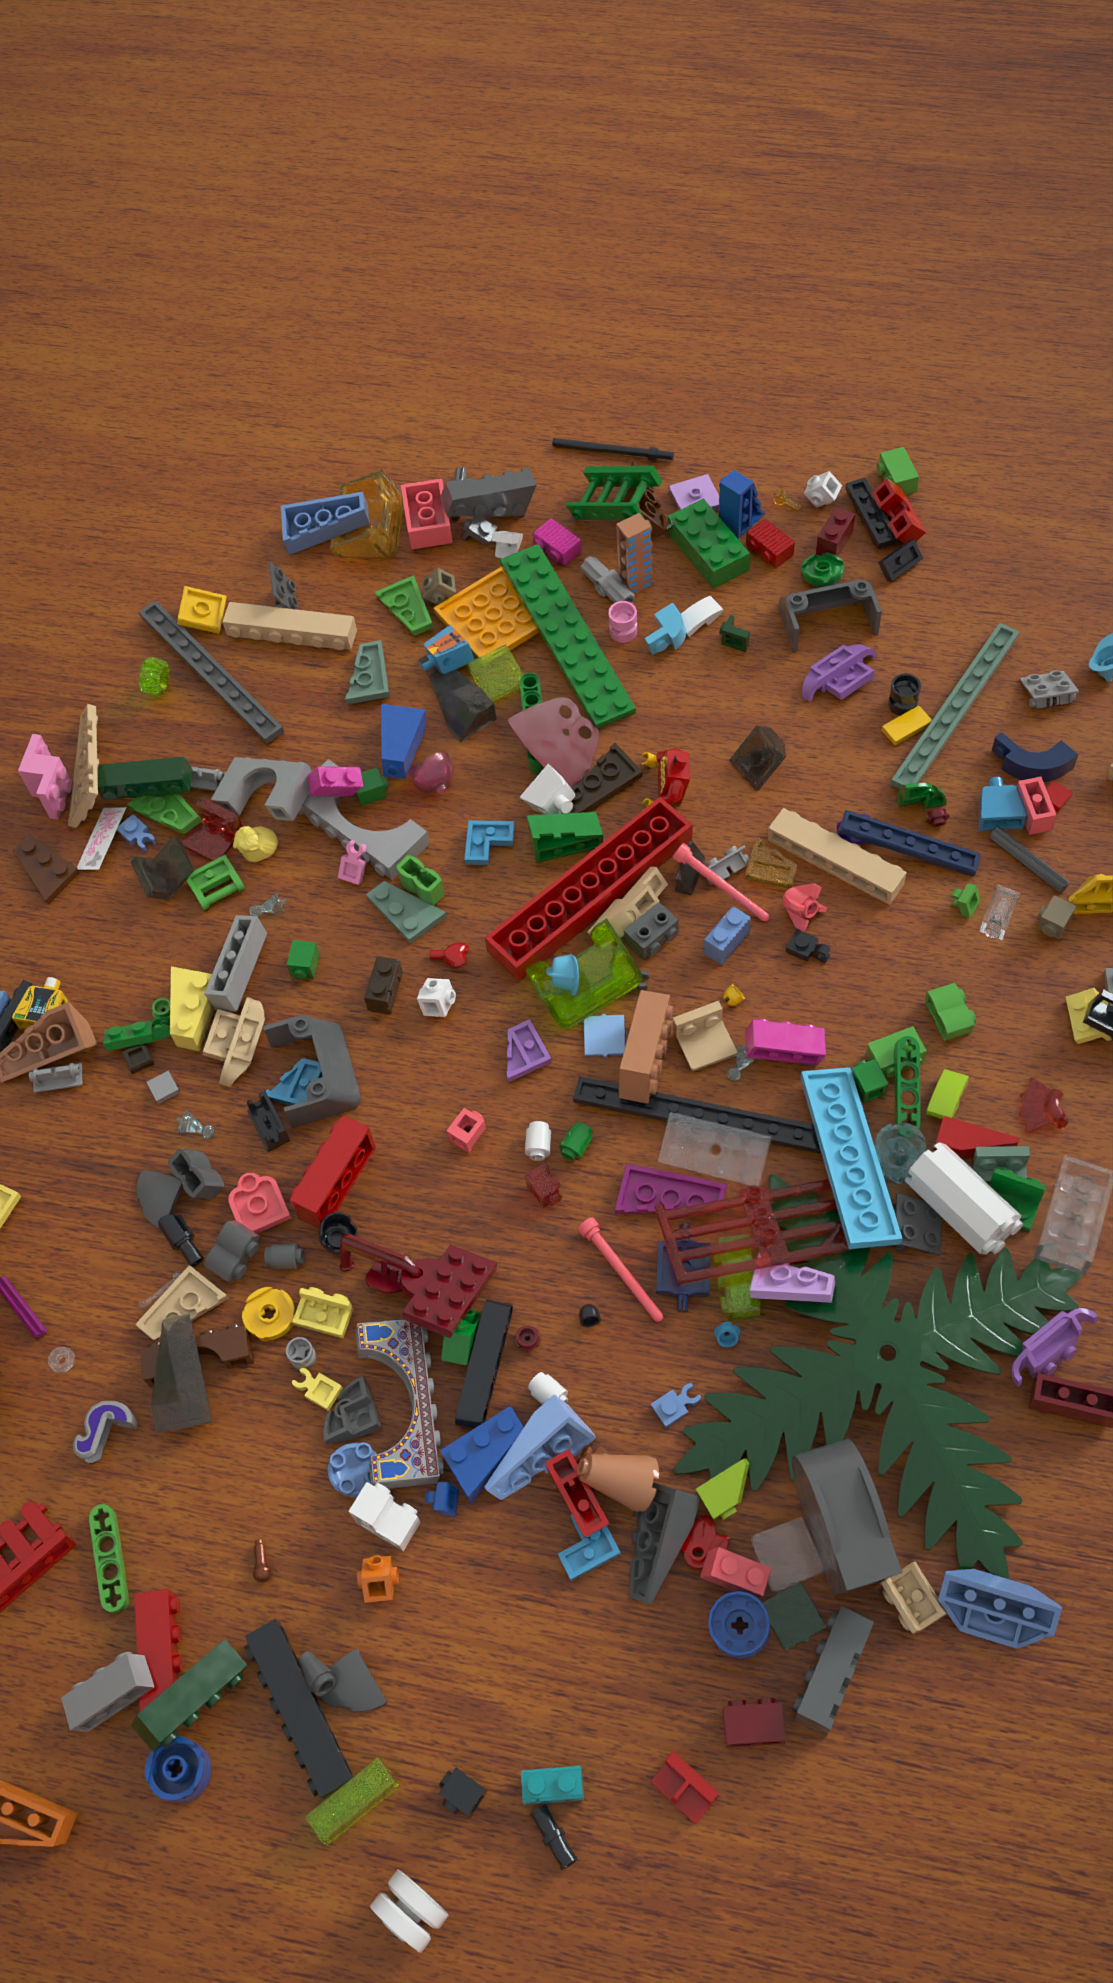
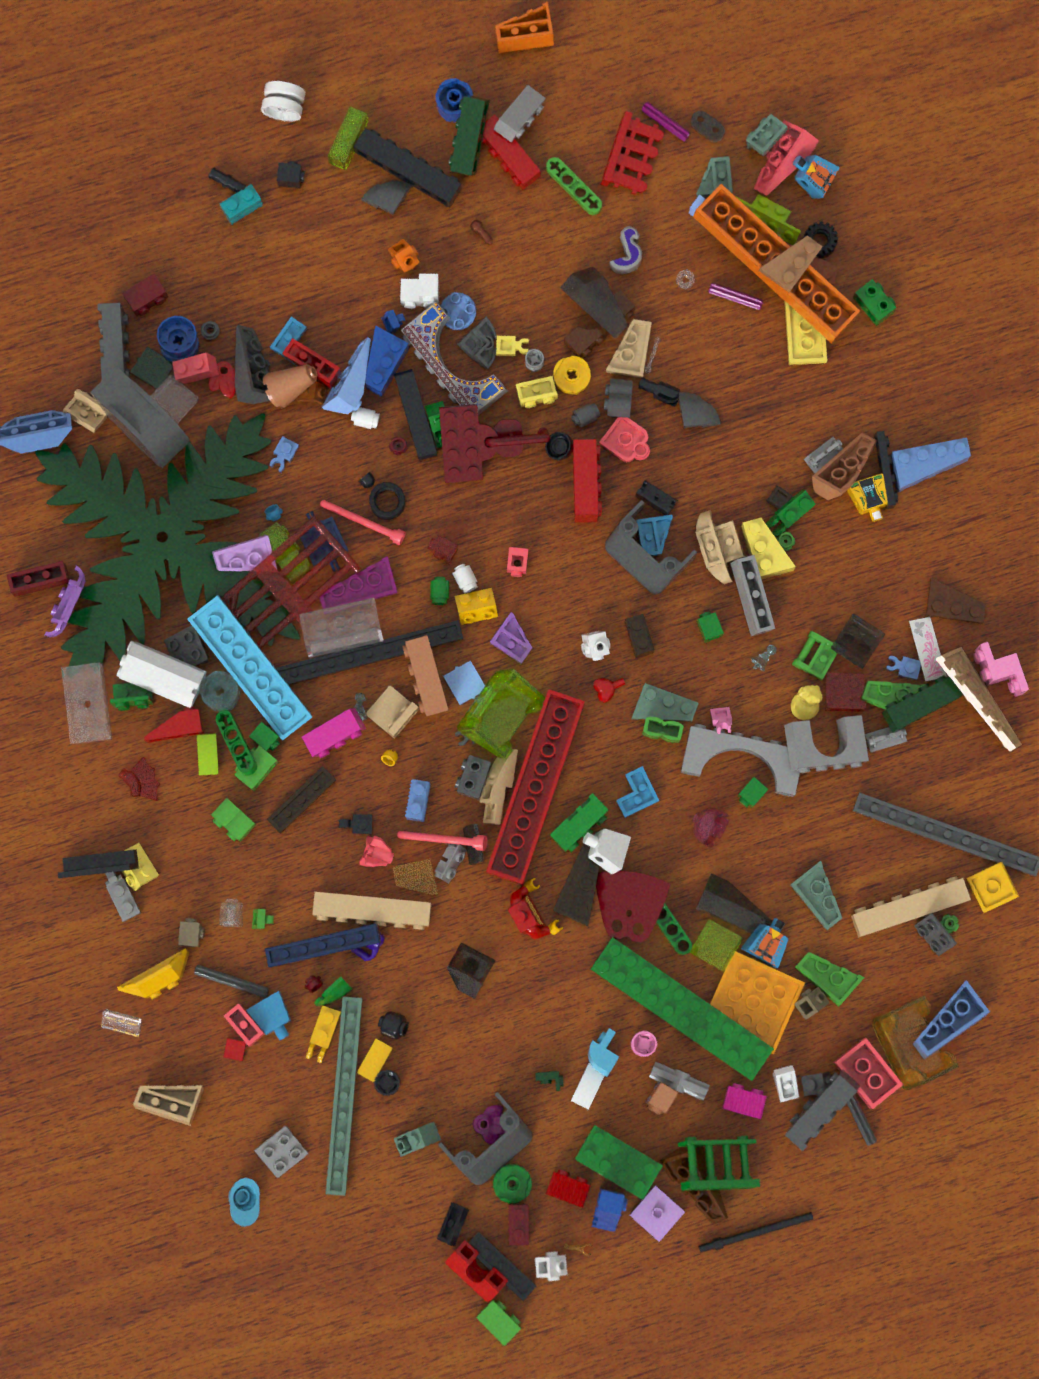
camera: 145 degrees right, 20 degrees up
clear neon green gear [138,657,170,695] -> none
light grey tile [147,1071,180,1105] -> none
dark grey brick [168,1148,224,1199] -> none
clear light blue piece [176,1110,215,1138] -> none
dark grey cone [297,1651,336,1696] -> none
dark pink brick [307,766,363,797] -> none
blue slope [381,704,427,779] -> none
medium azure piece [546,953,579,996] -> none
red panel [651,1751,719,1824] -> none
lime slope [696,1459,749,1520] -> none
medium lavender plate [802,644,877,702] -> none
sand green bracket [972,1146,1030,1183] -> none
dark blue arch [992,732,1078,782] -> none
none -> dark grey plate [201,321,220,340]
none -> dark brown plate [267,766,336,834]
none -> yellow hinge [306,1005,341,1063]
none -> black tyre [369,482,405,520]
none -> black head [378,1011,409,1039]
none -> sand green slope [393,1122,441,1157]
none -> yellow bracket [455,588,498,625]
none -> magenta plate [473,1105,506,1144]
none -> bright green plate [940,914,959,934]

